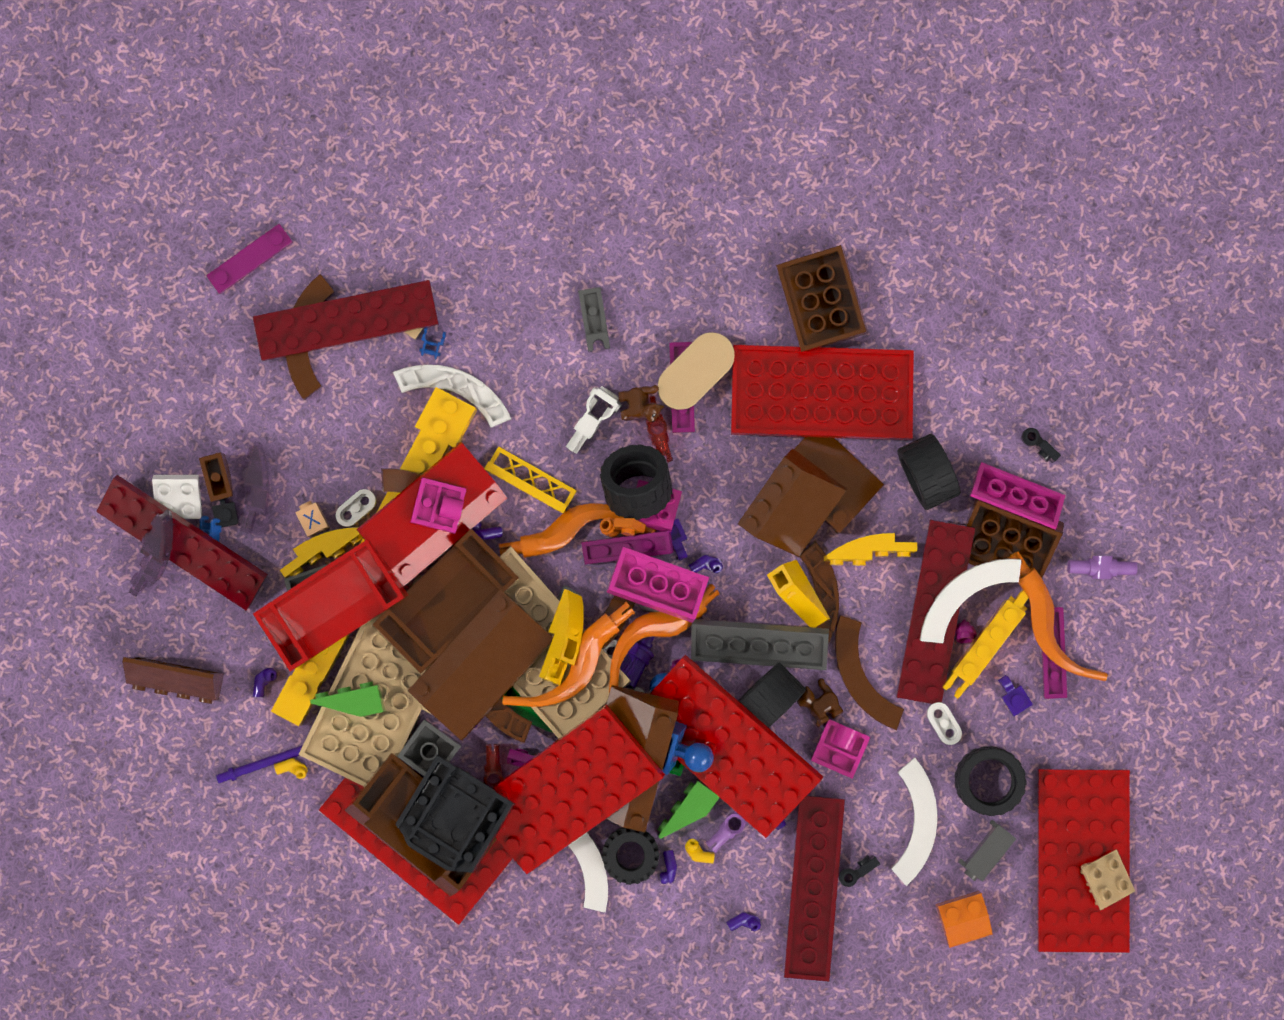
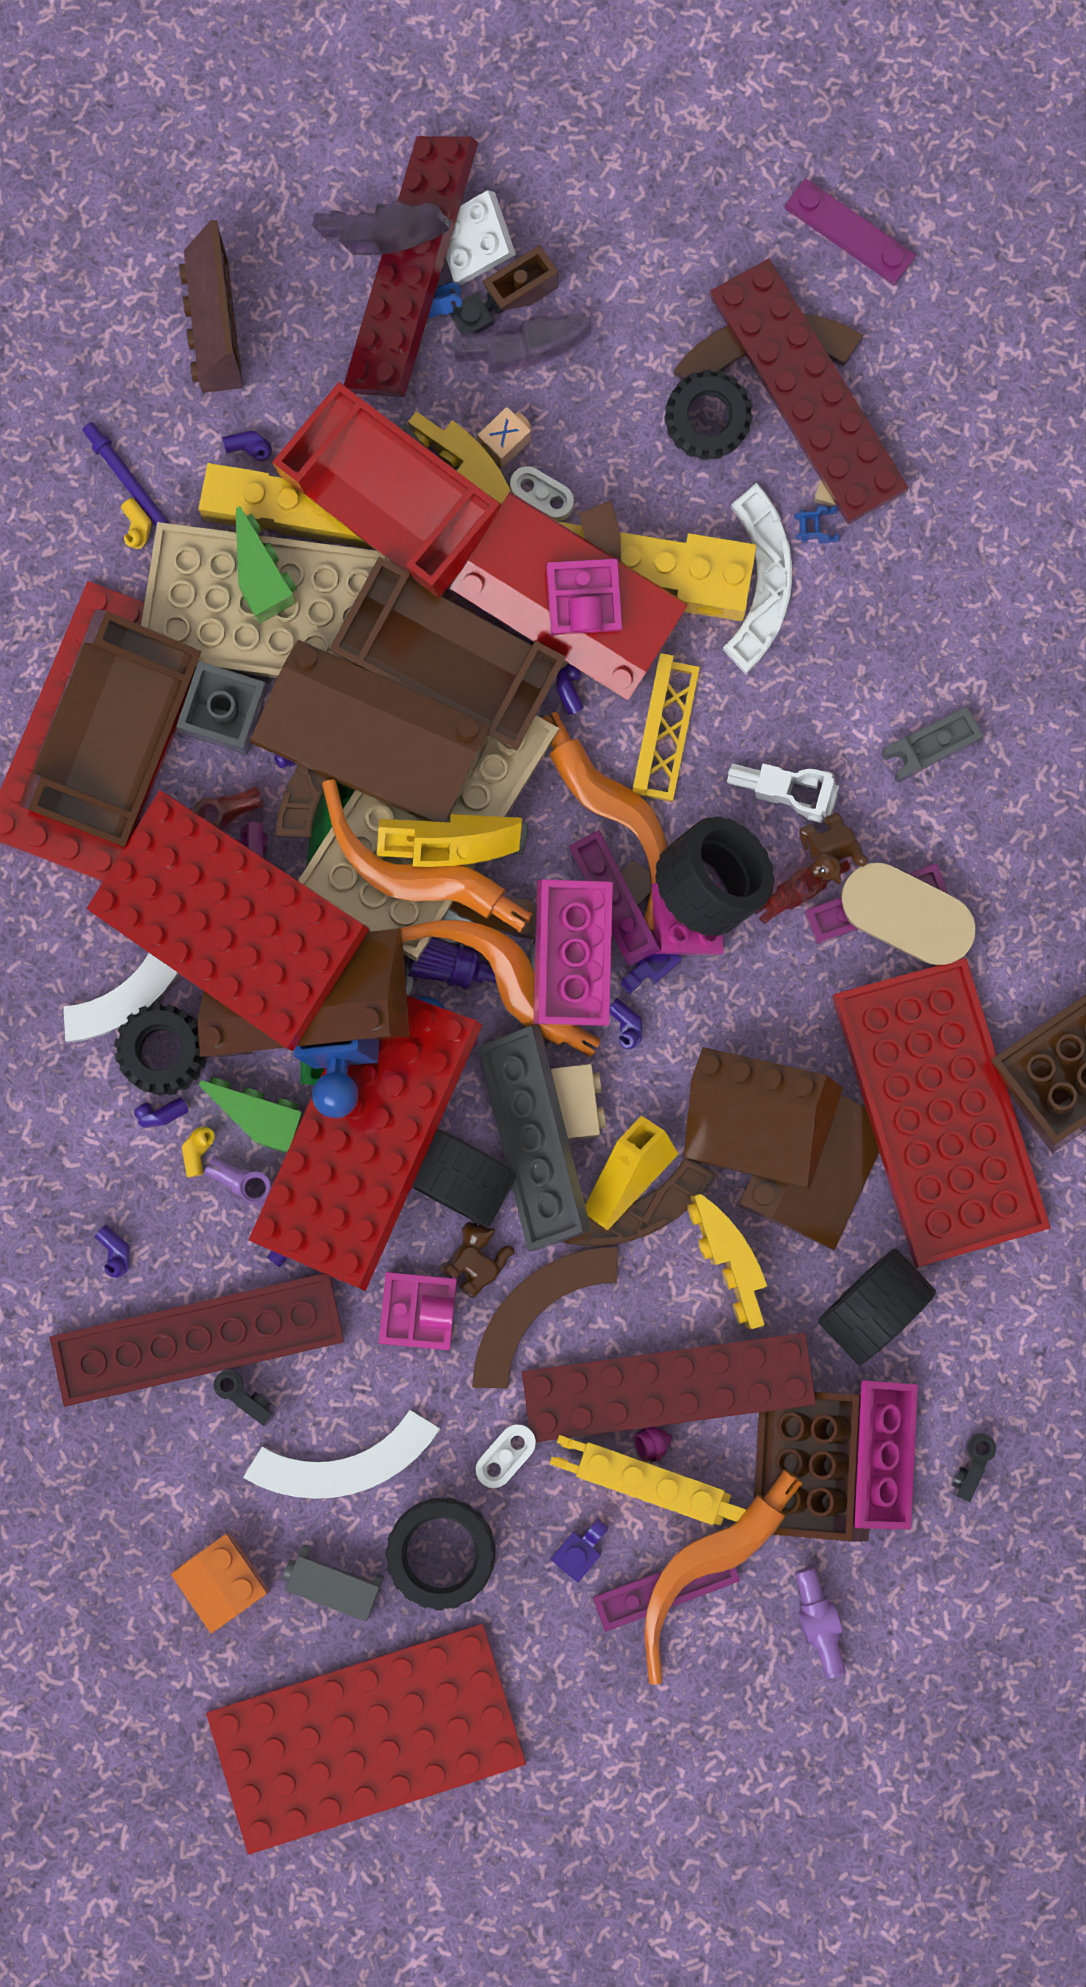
camera: 70 degrees right, 5 degrees down
black wedge [396,755,515,873] -> none
orange plate [600,517,646,537] -> none
white tile [920,558,1021,643] -> none
tan hinge [1080,850,1135,910] -> none
none -> tan brick [551,1064,606,1141]
none -> black tyre [664,369,753,460]

